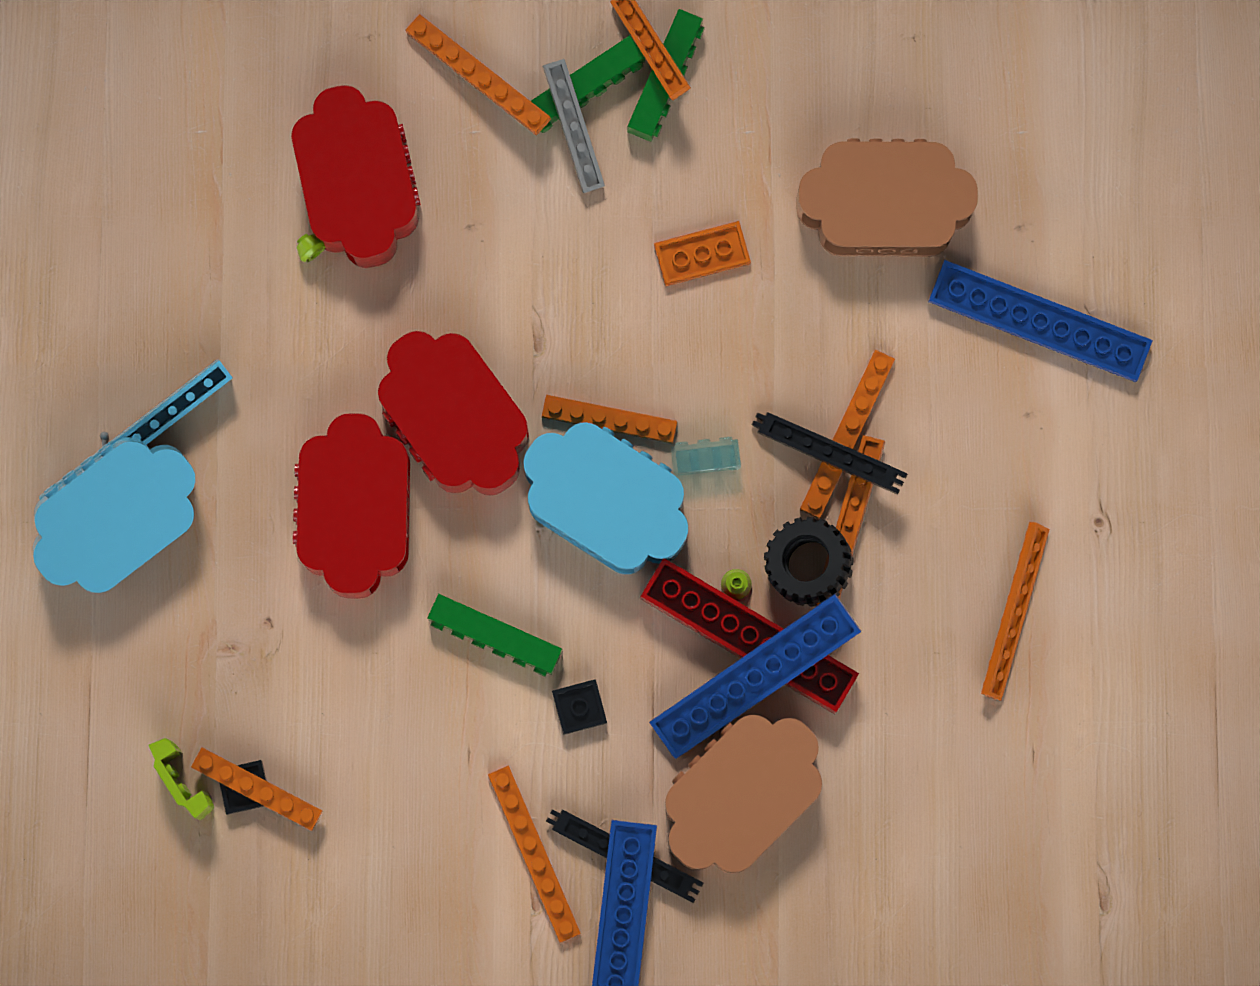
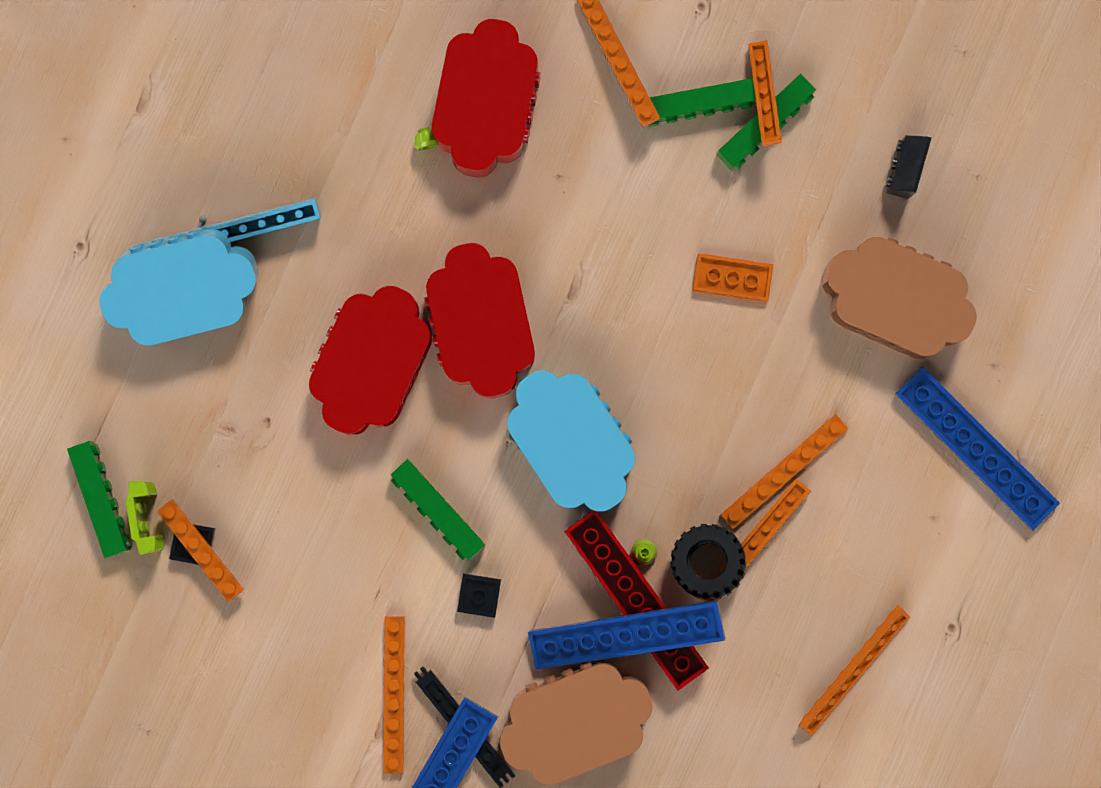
camera: 25 degrees right, 5 degrees up
light grey plate [542,59,605,193] -> none
orange plate [542,395,677,444] -> none
clear light blue brick [671,437,741,476] -> none
black hinge [751,412,908,495] -> none
none -> green brick [67,441,131,558]
none -> black slope [885,135,932,199]

